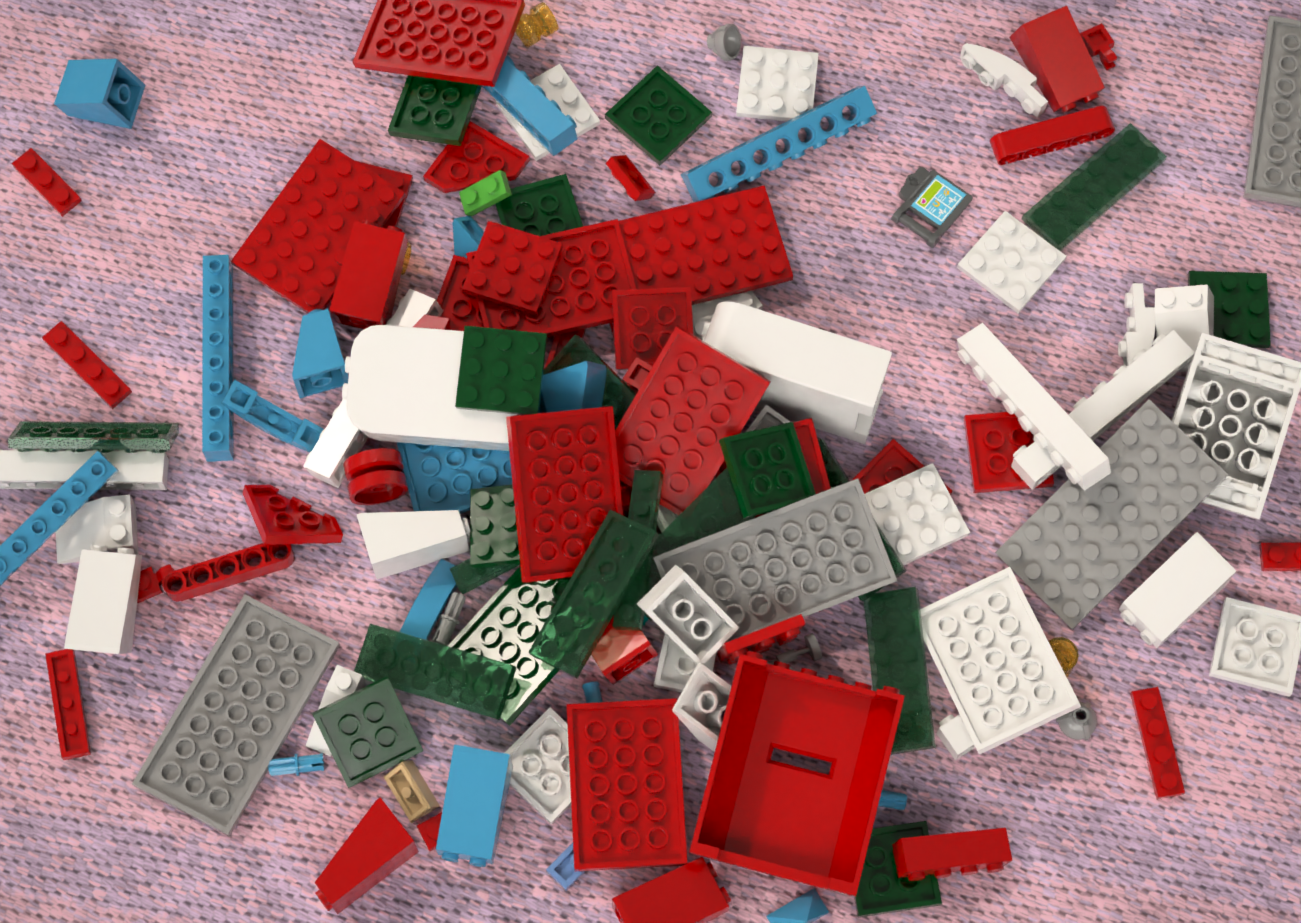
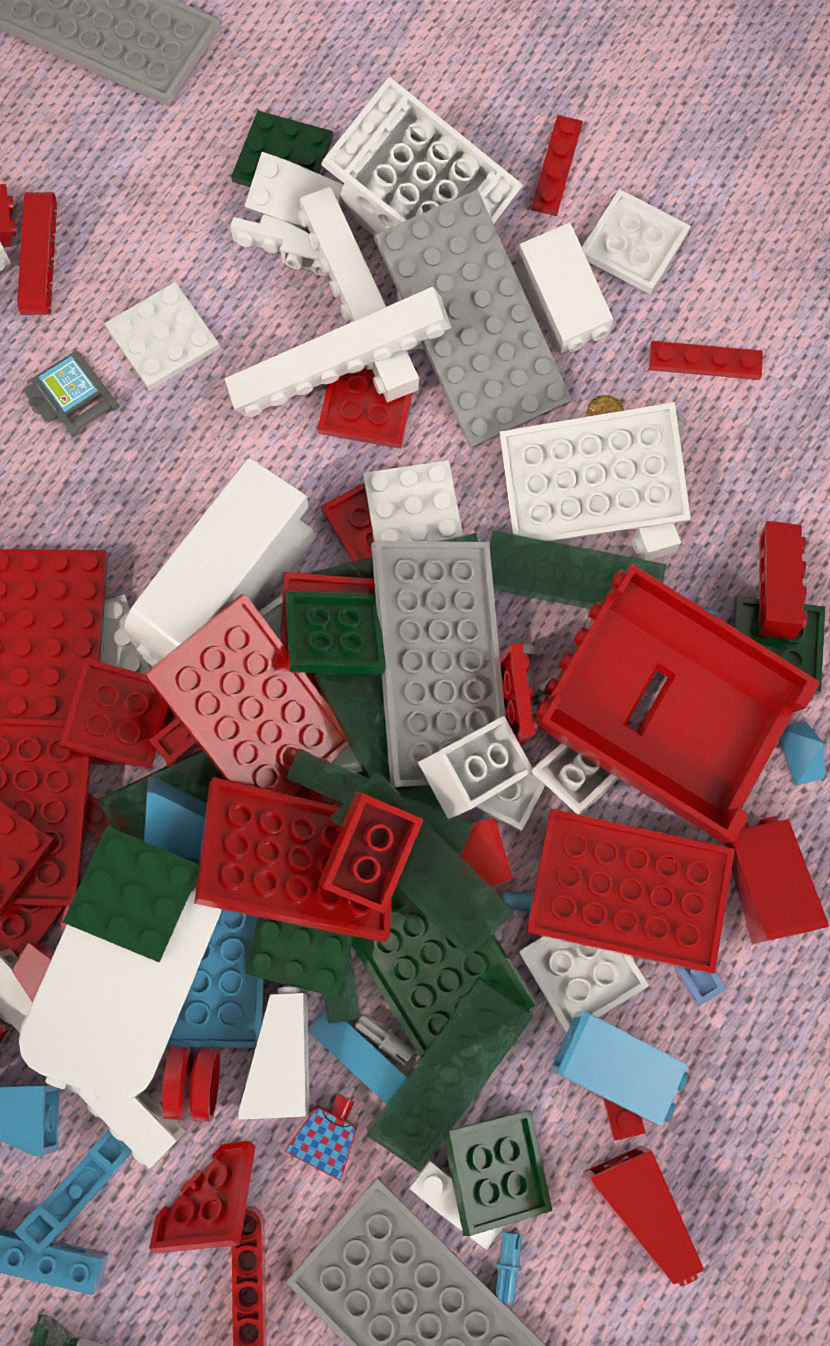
camera: 75 degrees left, 5 degrees up
tan slope [384,760,440,823] -> none
clear green plate [1022,123,1167,252] -> none
none -> torso [285,1093,358,1181]
none -> red brick [318,792,424,914]

